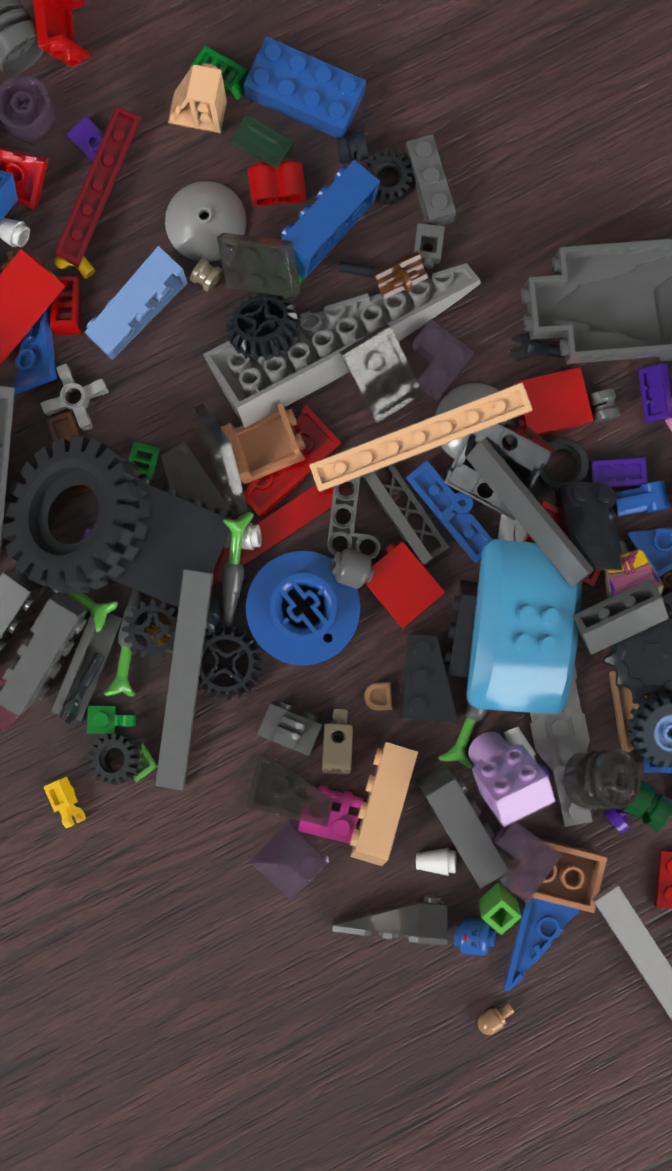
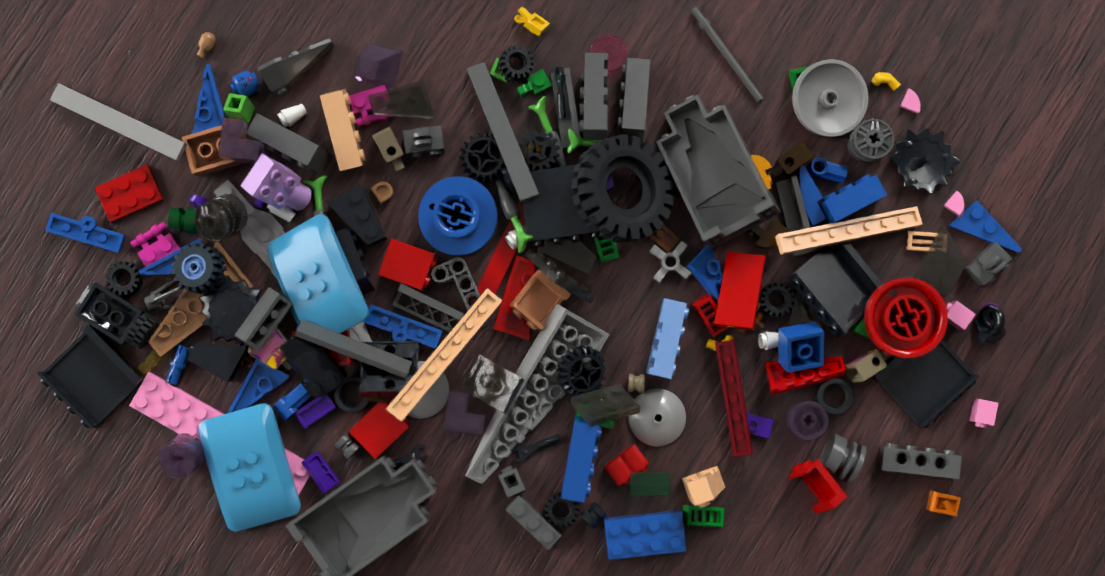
camera: 155 degrees right, 0 degrees up
dark grey head [330,548,374,589] -> none
reddish brown hips [373,252,428,300] -> none

